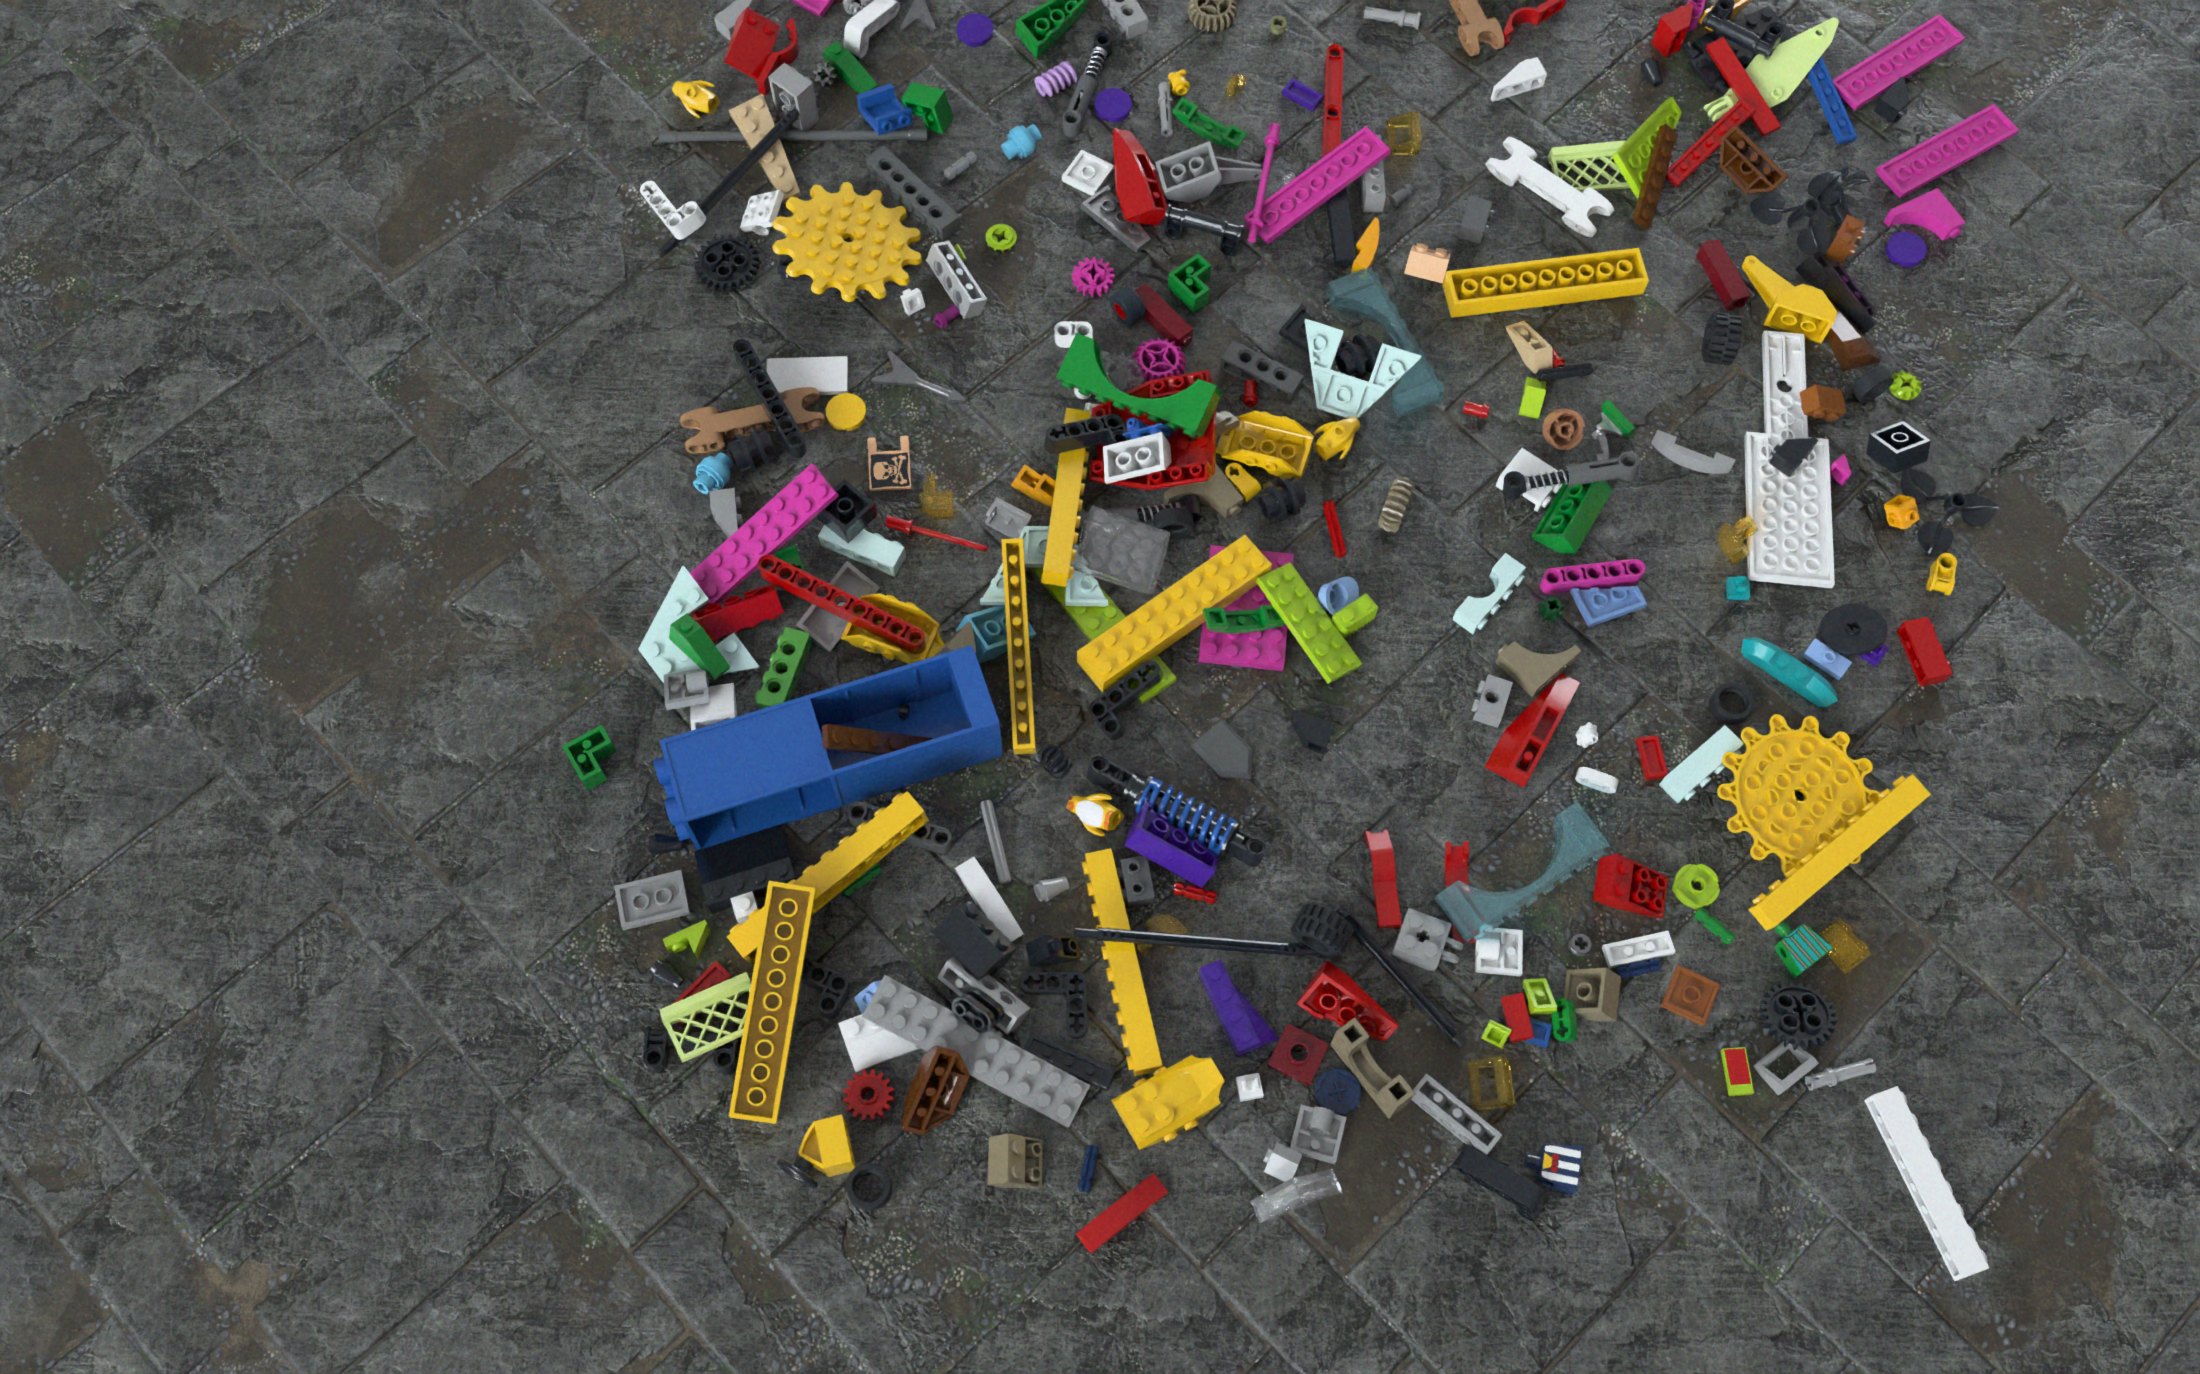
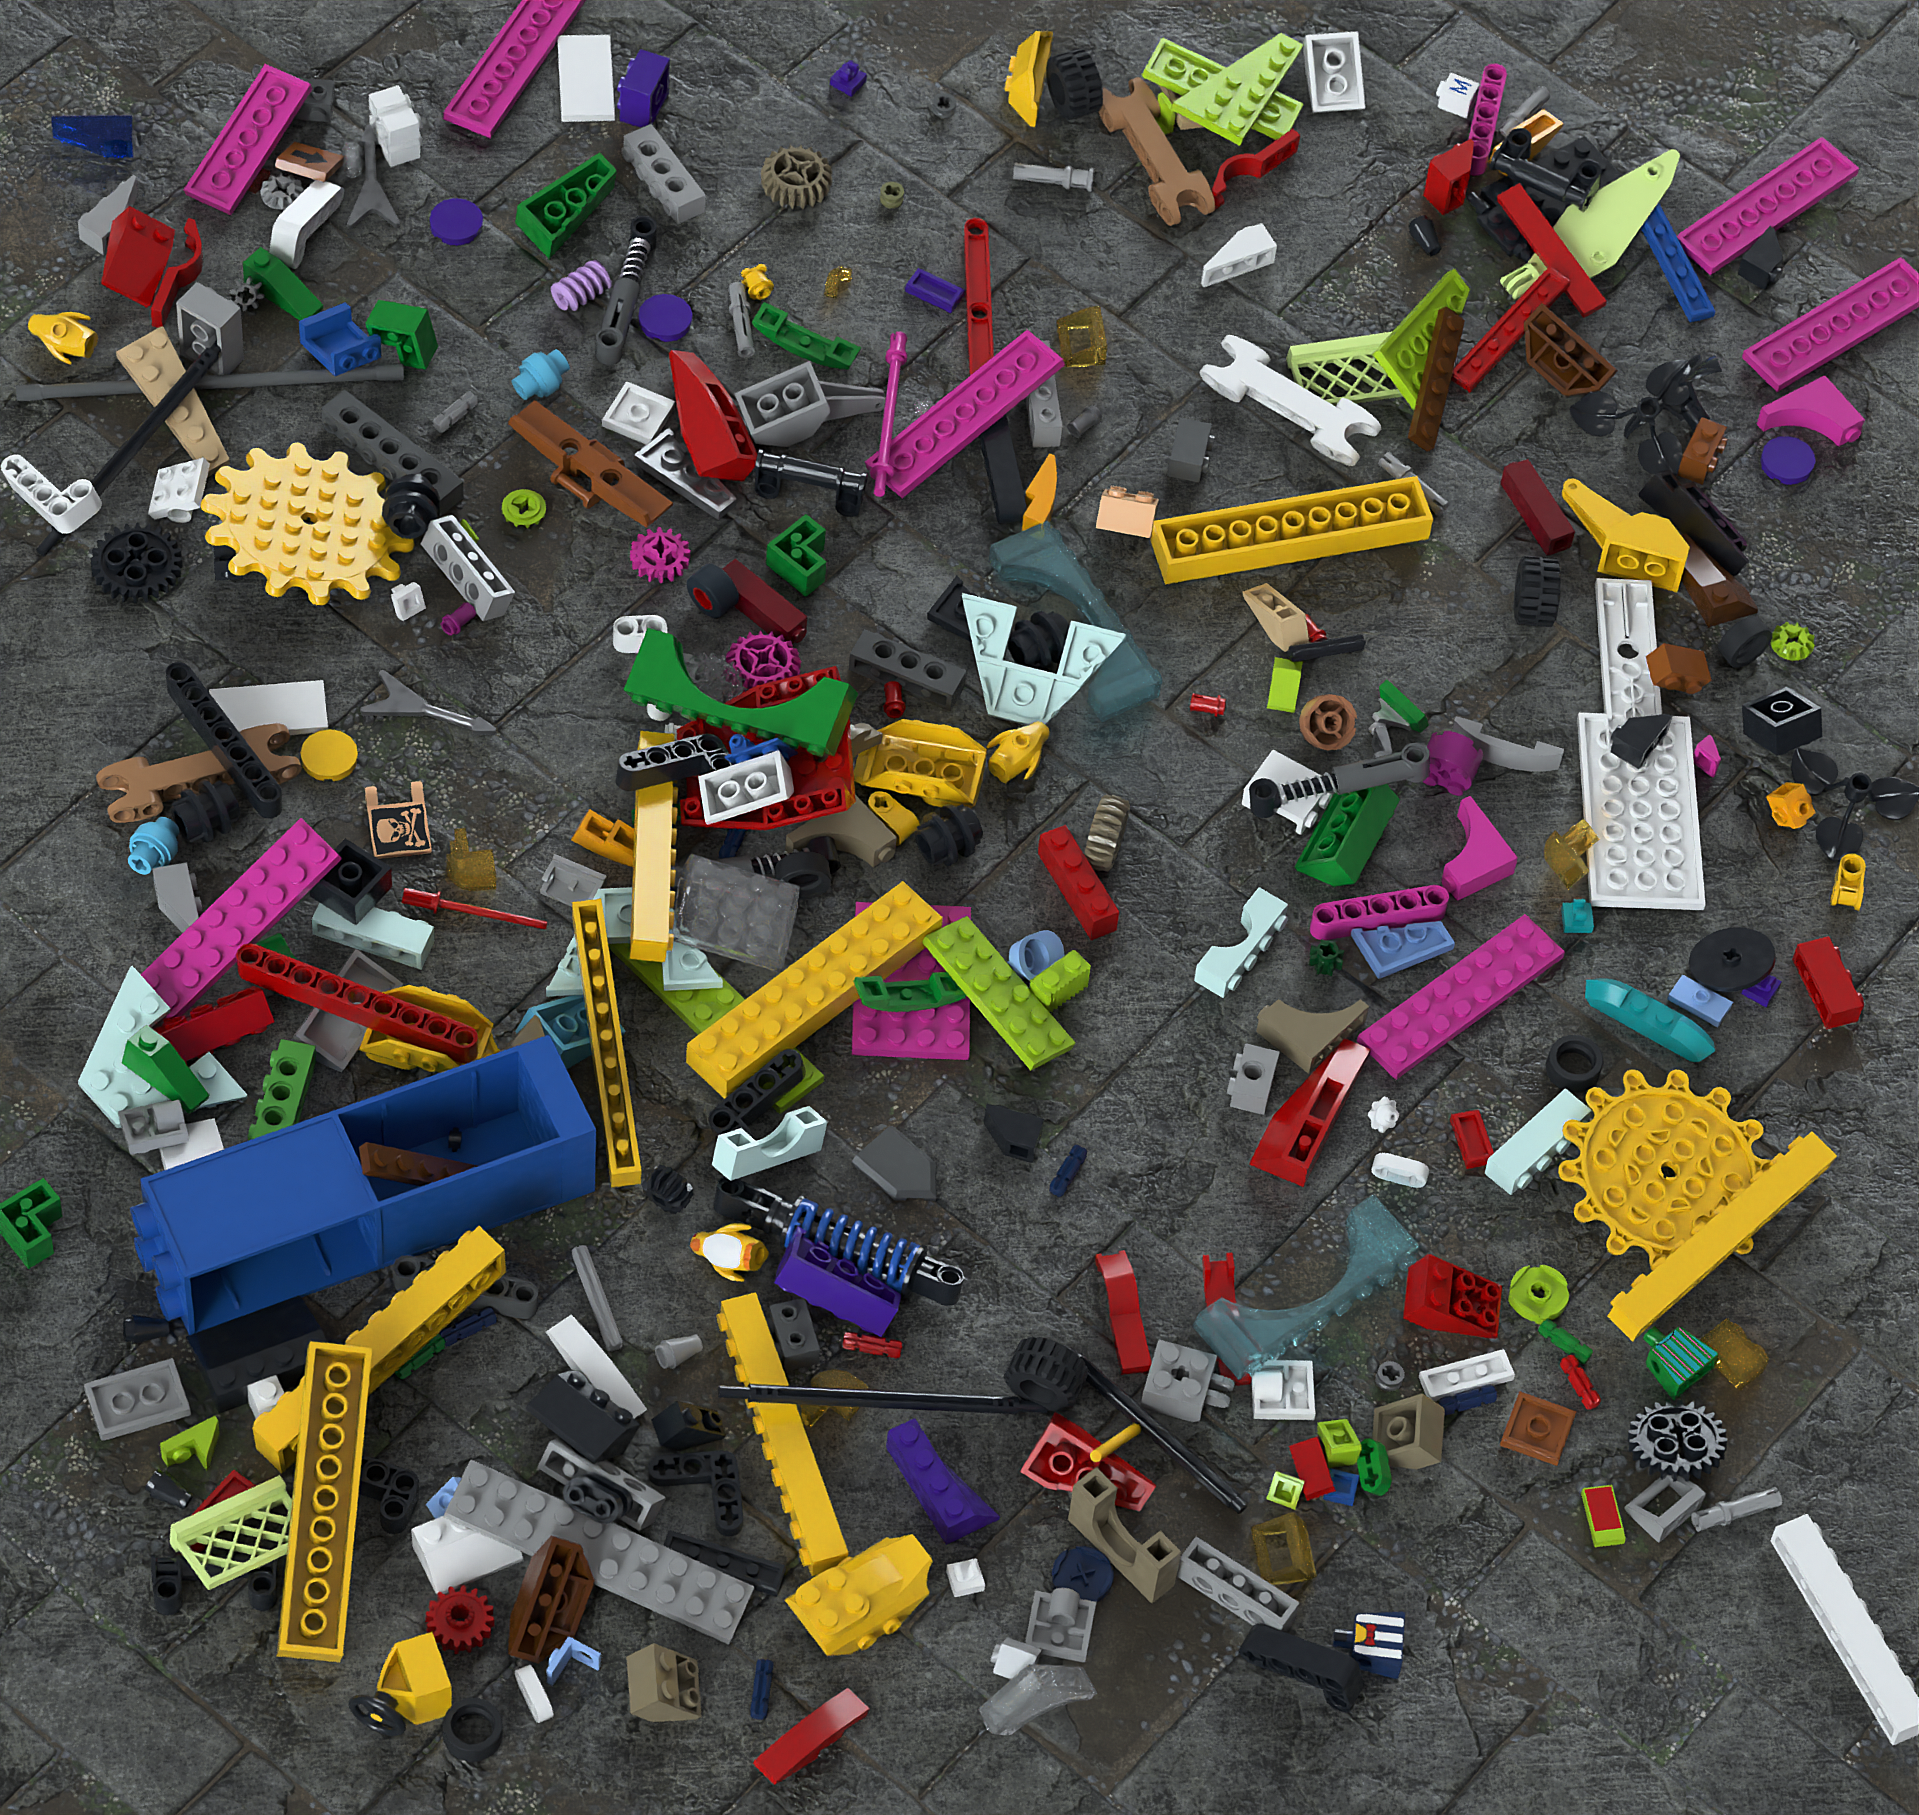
camera: 10 degrees left, 10 degrees down
dark red piece [1267,1023,1329,1086] -> none
red axle [1323,501,1347,558] -> none
none -> black piece [382,474,440,539]
none -> dark blue axle [439,1307,497,1346]
none -> dark orange piece [508,400,673,528]
none -> white beam [515,1665,553,1723]
none -> light blue bracket [547,1636,601,1686]
none -> light aqua arch [712,1106,827,1181]
none -> dark blue axle [718,828,748,859]
none -> red brick [1038,824,1119,941]
none -> dark blue axle [1049,1145,1087,1197]
none -> yellow bar [1090,1423,1141,1462]
none -> dark pink plate [1357,914,1565,1080]
none -> light grey pin [1378,452,1449,516]
none -> magenta brick [1422,731,1484,796]
none -> dark pink arch [1442,796,1518,901]
none -> red axle [1560,1355,1601,1410]

